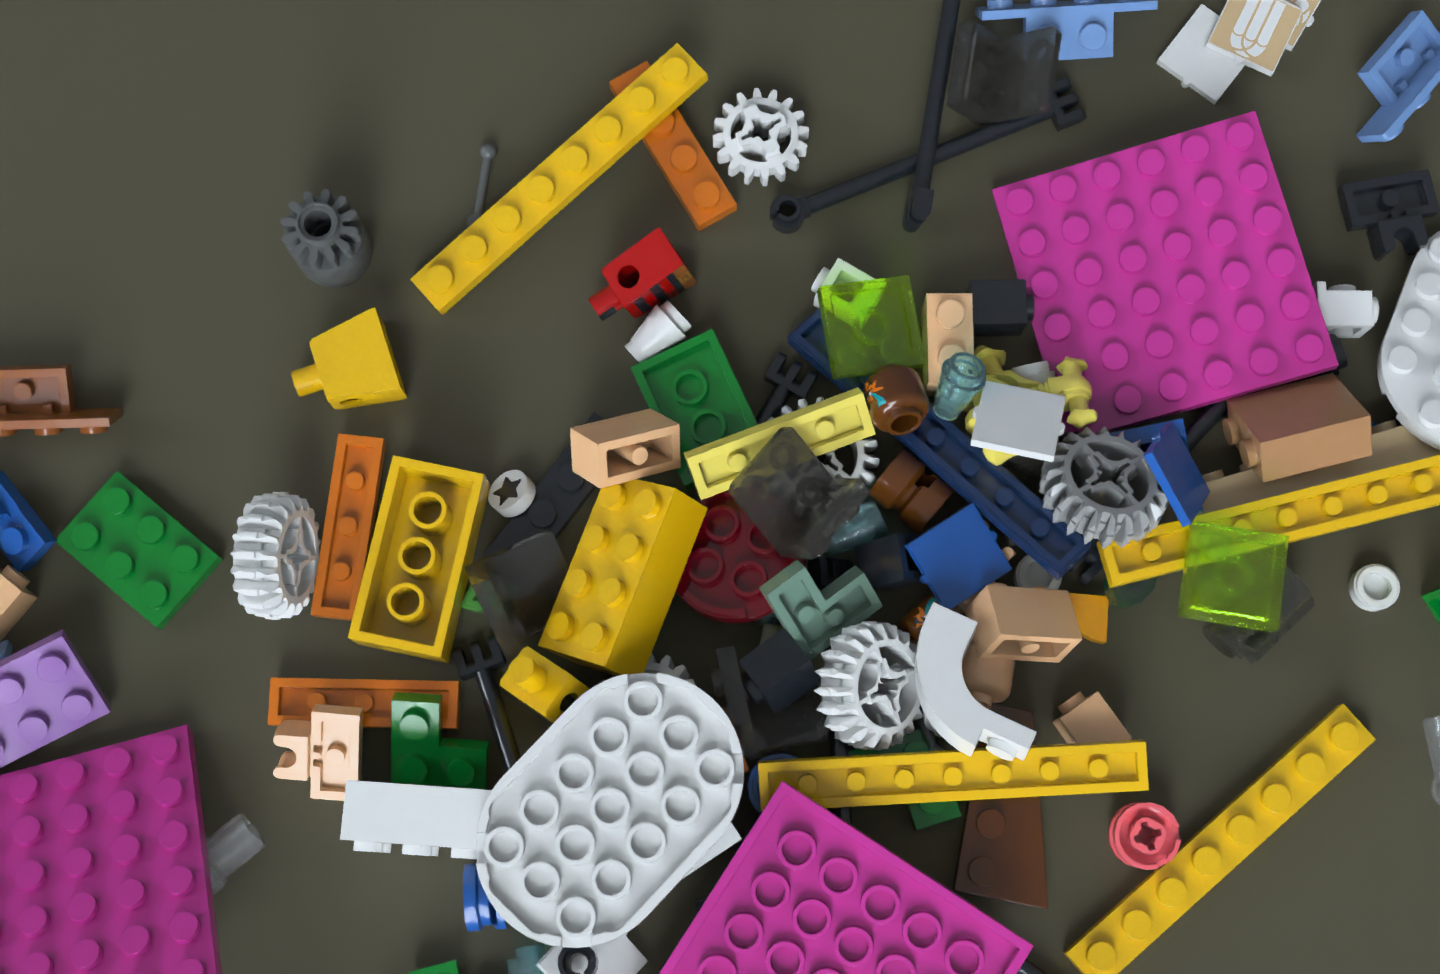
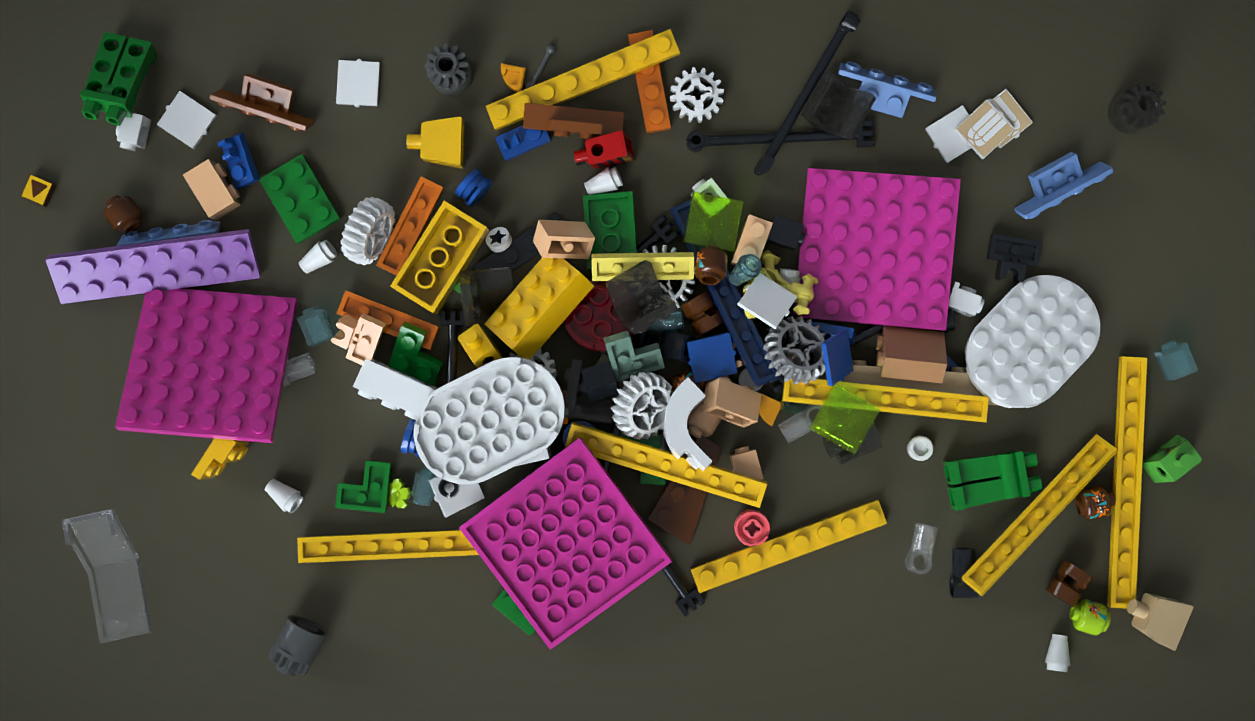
camera: 20 degrees right, 10 degrees up
none -> clear light blue brick [297,306,336,347]
none -> white cone [298,240,337,274]
none -> white piece [336,59,380,108]
none -> blue wheel [455,168,493,208]
none -> blue plate [495,125,551,161]
none -> light orange tile [501,63,526,93]
none -> dark orange bracket [523,103,624,139]
none -> clear piece [778,404,828,444]

